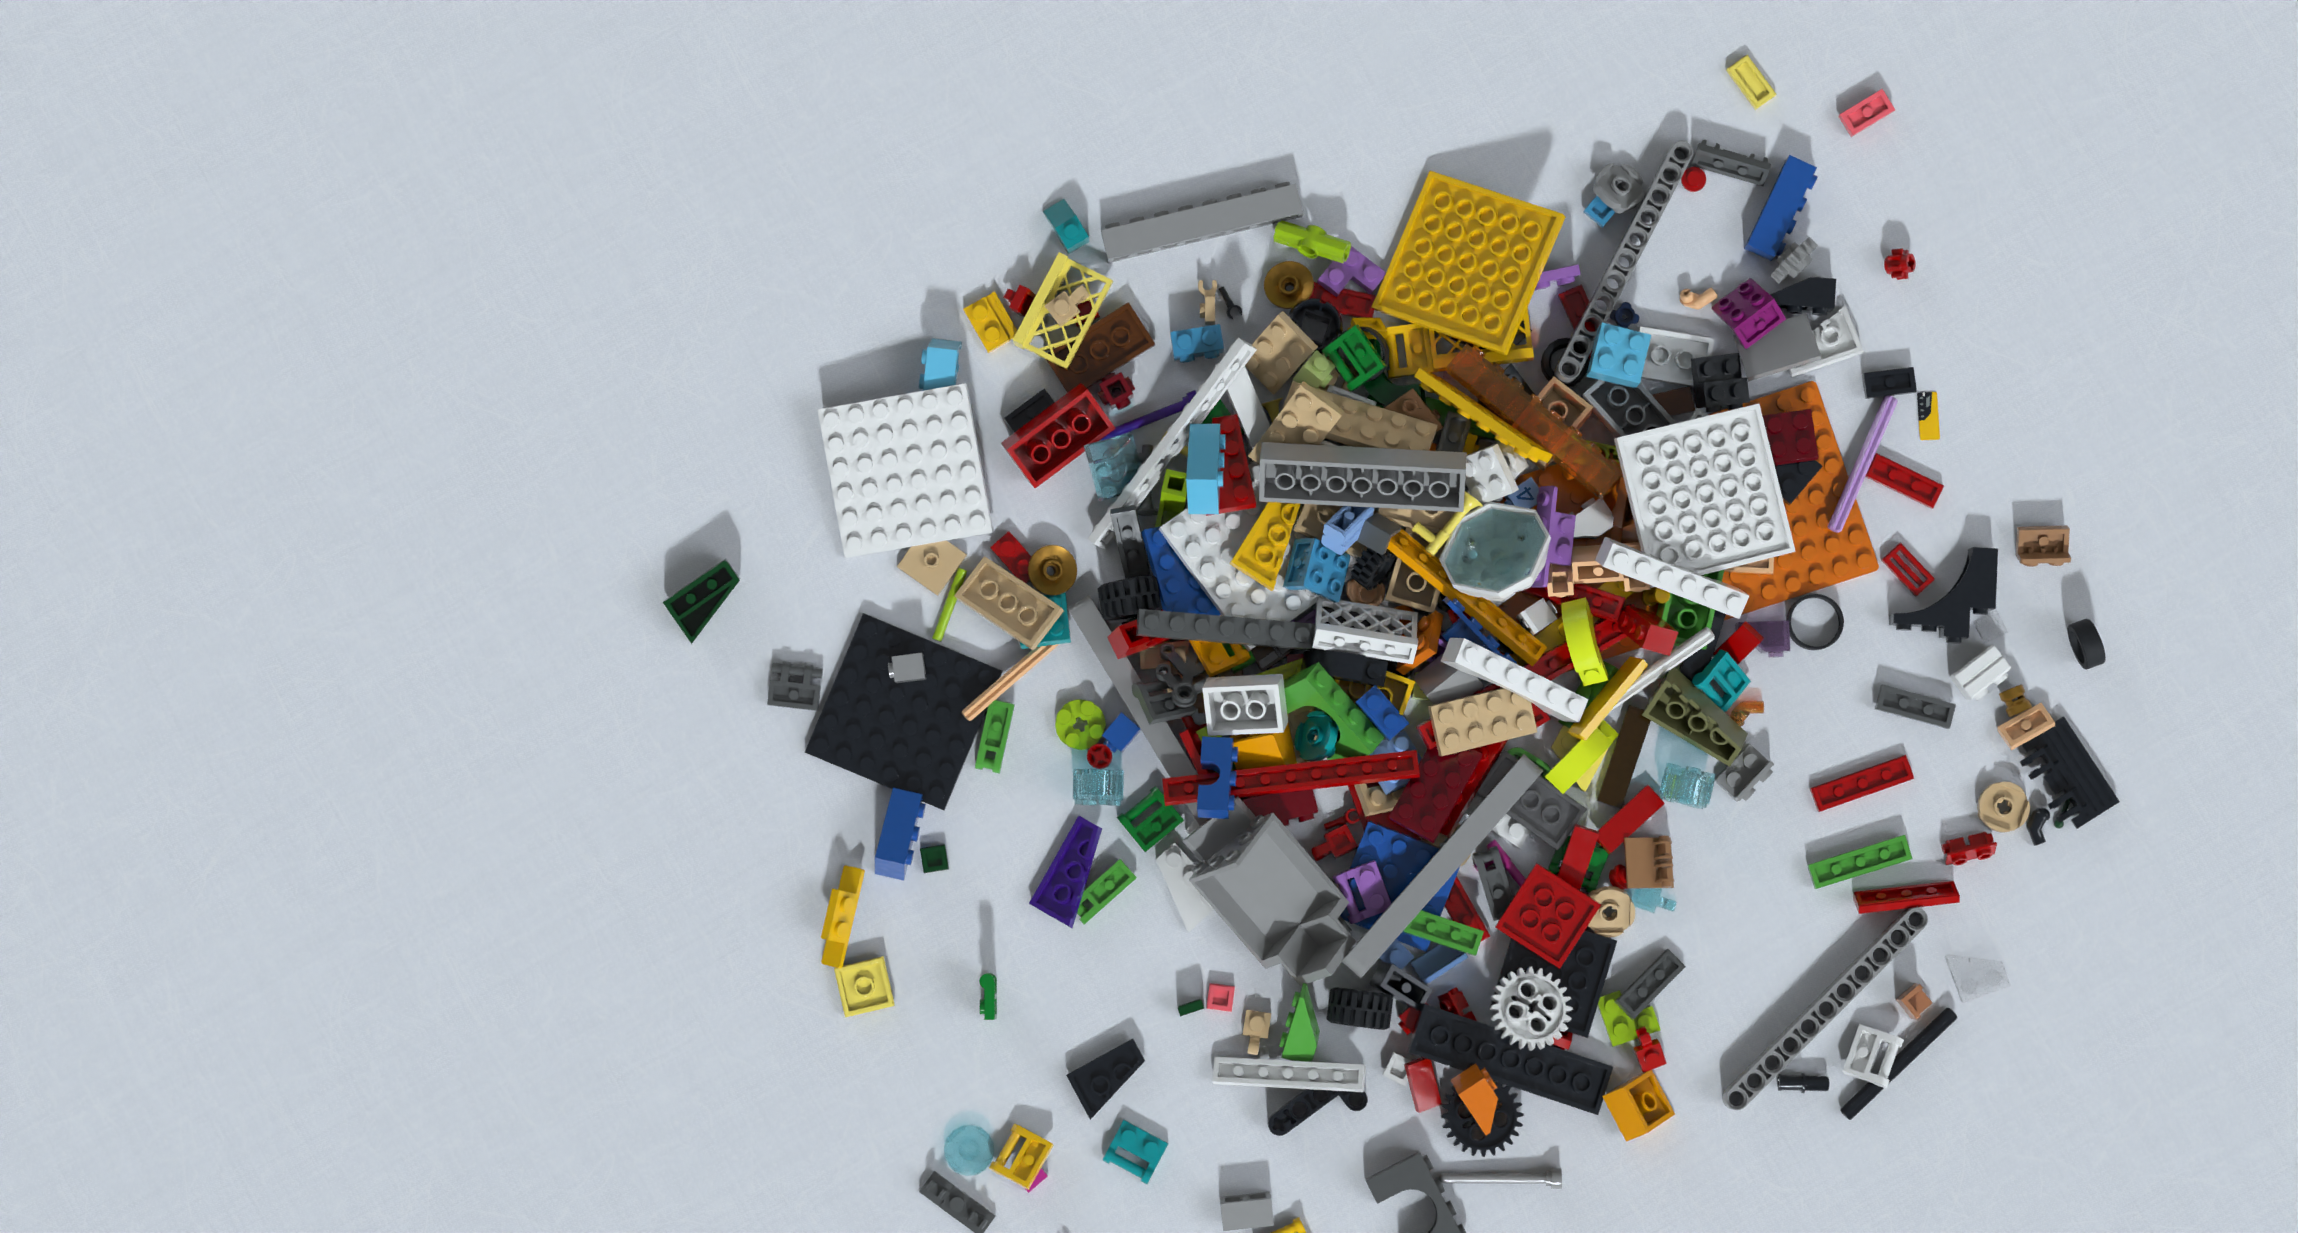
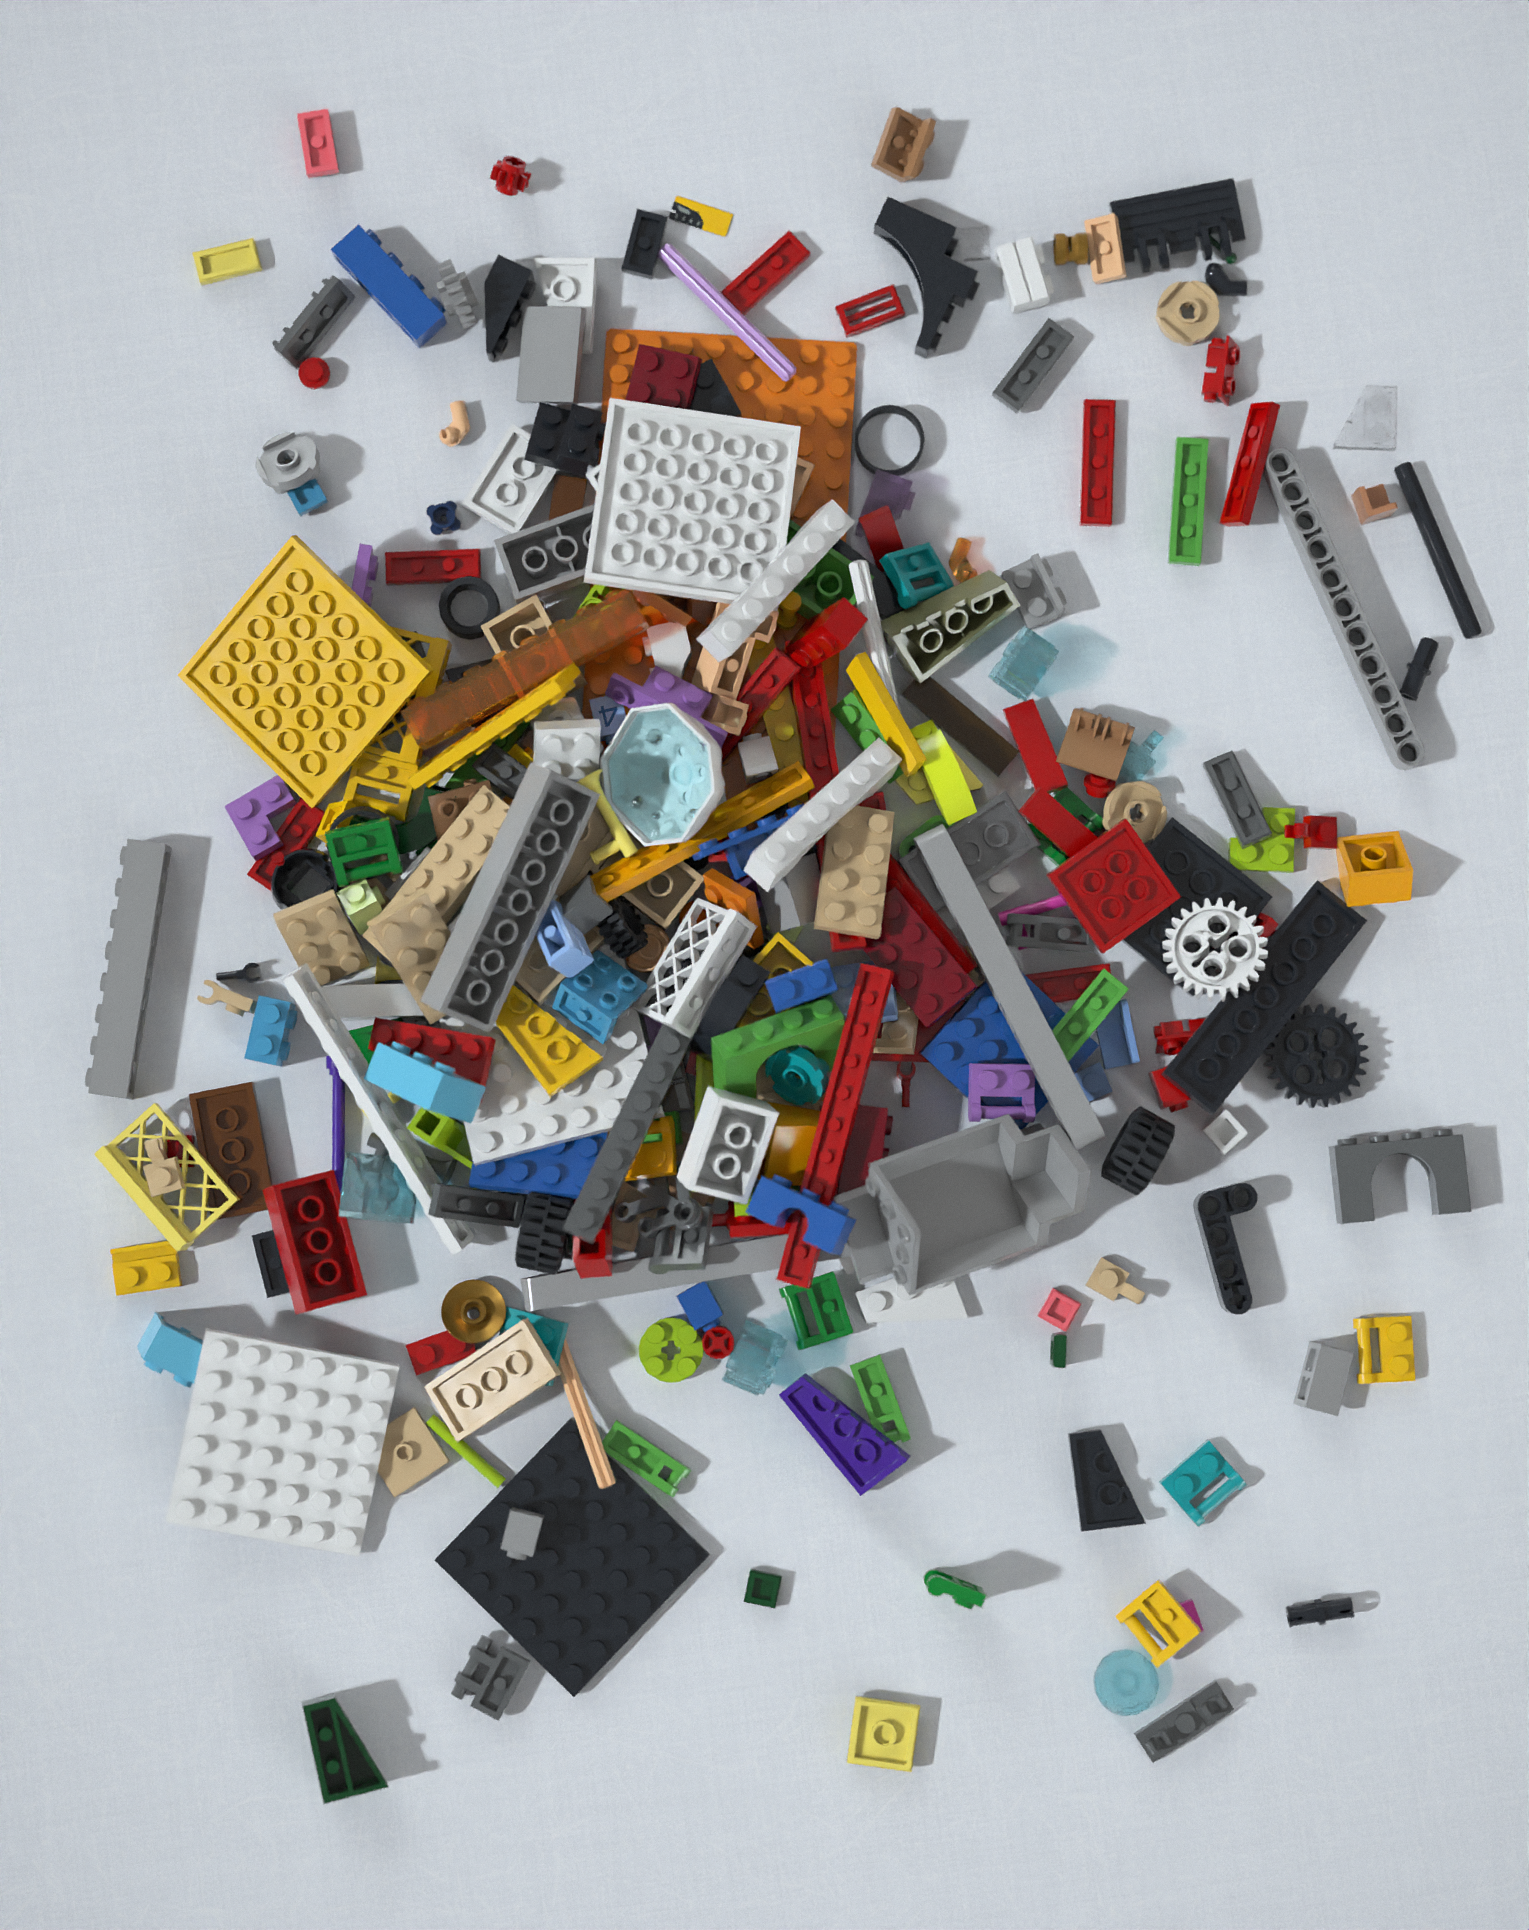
camera: 75 degrees left, 0 degrees up
yellow bracket [821,865,865,968] -> none
blue wedge [875,788,926,881] -> none
red tile [1003,285,1036,317] -> none
teal slope [1043,199,1090,254] -> none
dark red brick [1098,372,1135,410] -> none
white plate [1212,1057,1366,1092] -> none
pearl gold dish [1264,261,1314,309] -> none
lime piece [1273,220,1351,263] -> none
bright green slope [1279,983,1320,1062] -> none
red plate [1311,824,1358,862] -> none
black slope [1369,962,1433,1011] -> none
red tile [1404,1057,1442,1113] -> none
light grey piece [1439,1168,1562,1189] -> none
orange slope [1450,1063,1498,1135] -> none
light grey beam [1554,141,1693,384] -> none
neon yellow arch [1561,597,1608,686] -> none
medium azure brick [1586,322,1651,389] -> none
magenta bracket [1711,278,1786,349] -> none
white plate [1843,1024,1904,1088] -> none
black tyre [2067,619,2106,670] -> none

